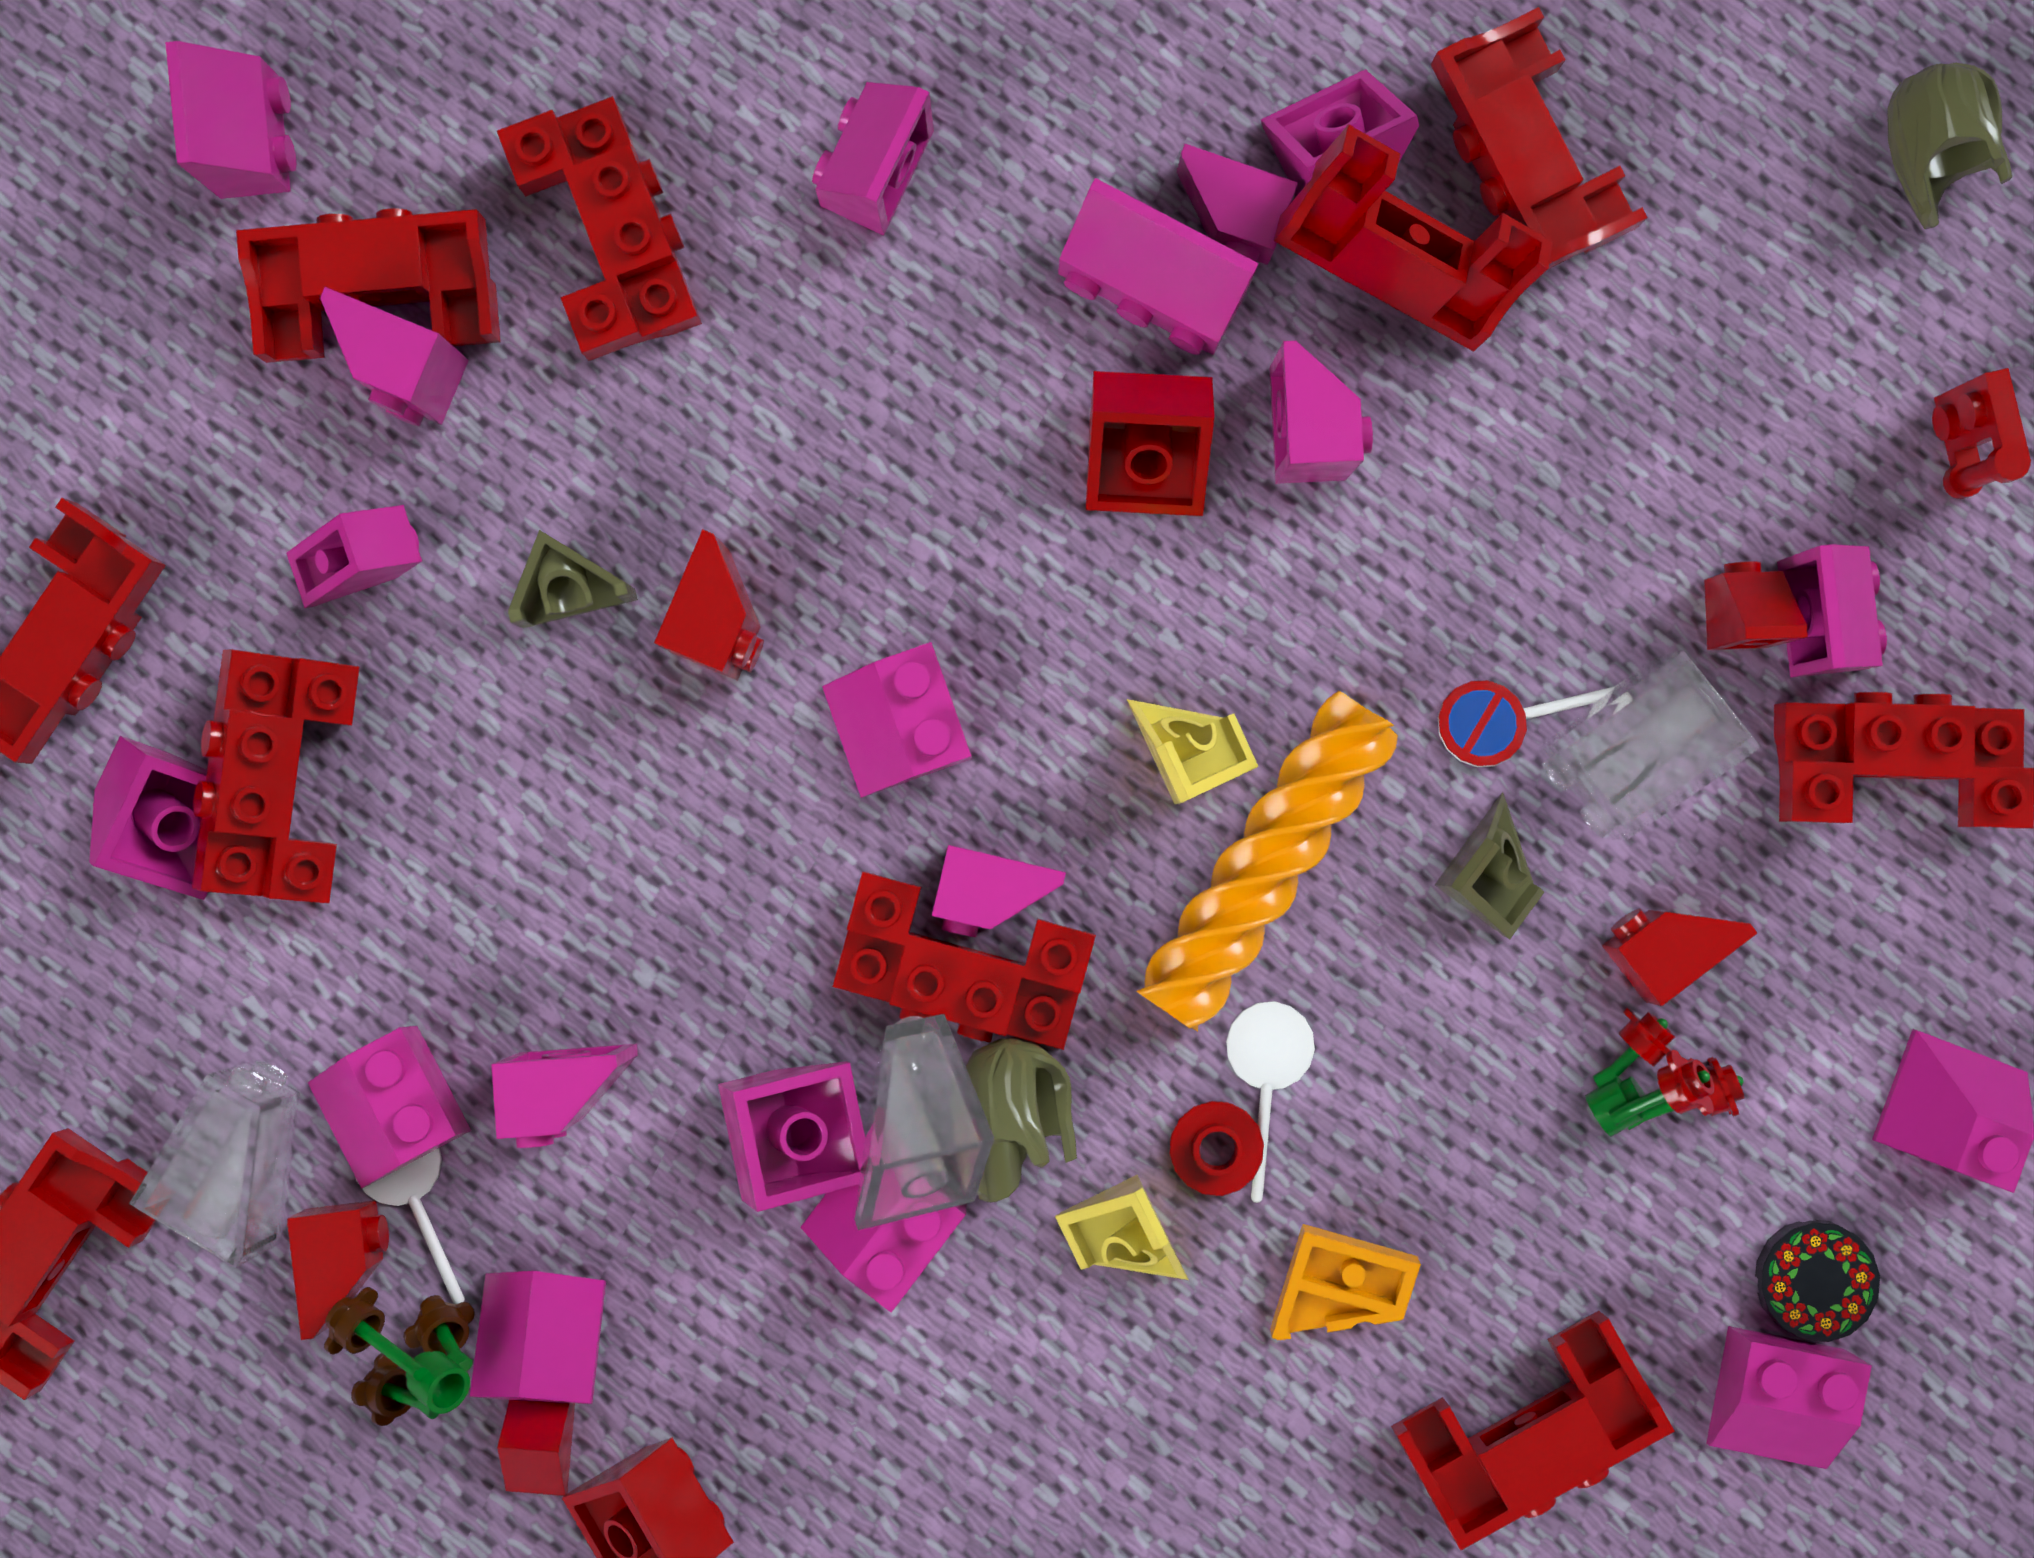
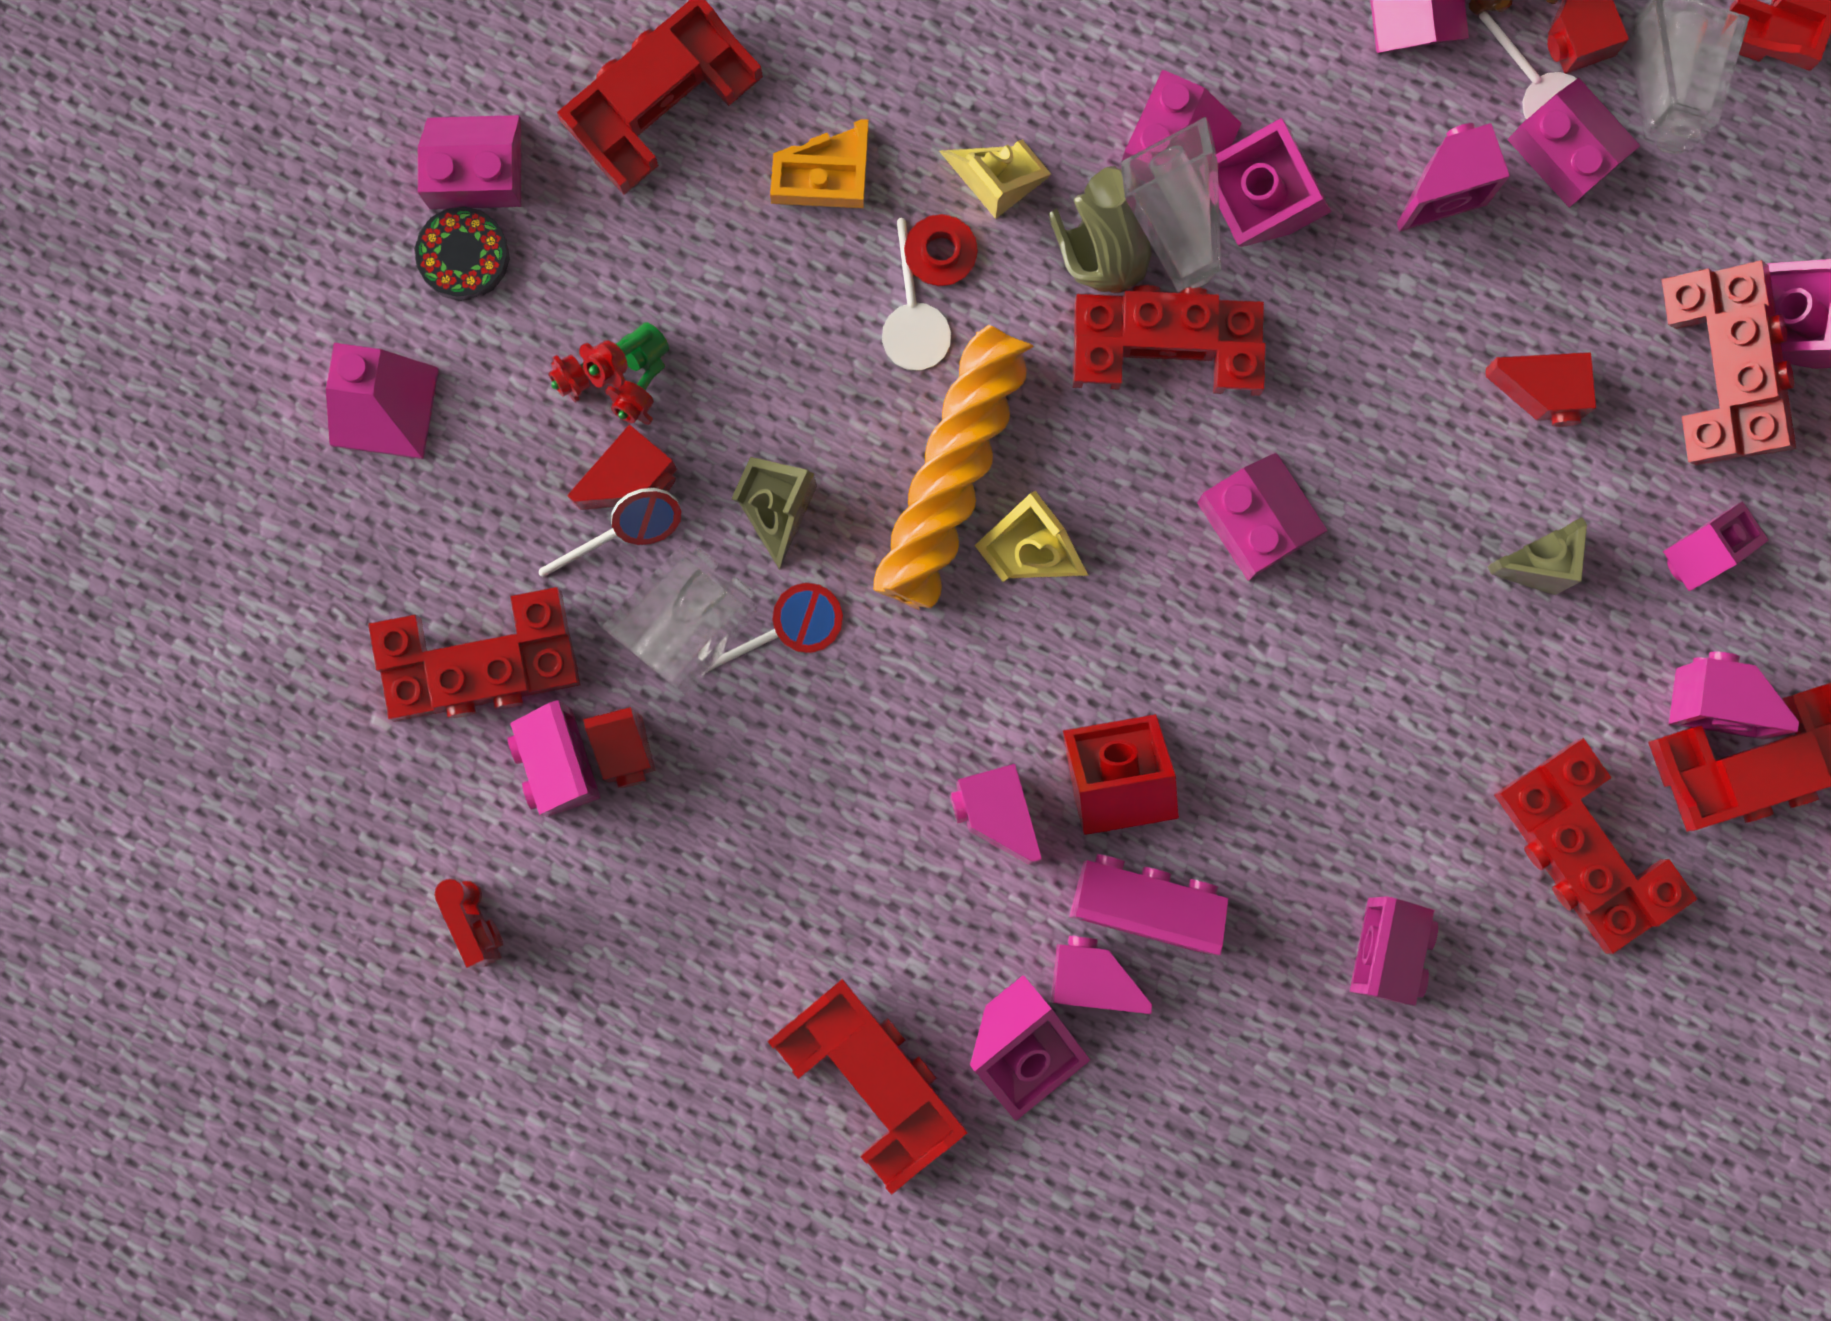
camera: 170 degrees right, 5 degrees down
red slope [654,529,764,681] -> none
dark pink slope [932,845,1066,937] -> none
red bracket [1274,124,1553,352] -> none
olive hair [1887,62,2012,229] -> none
none -> piece [539,488,682,577]
none -> red slope [1486,352,1596,427]

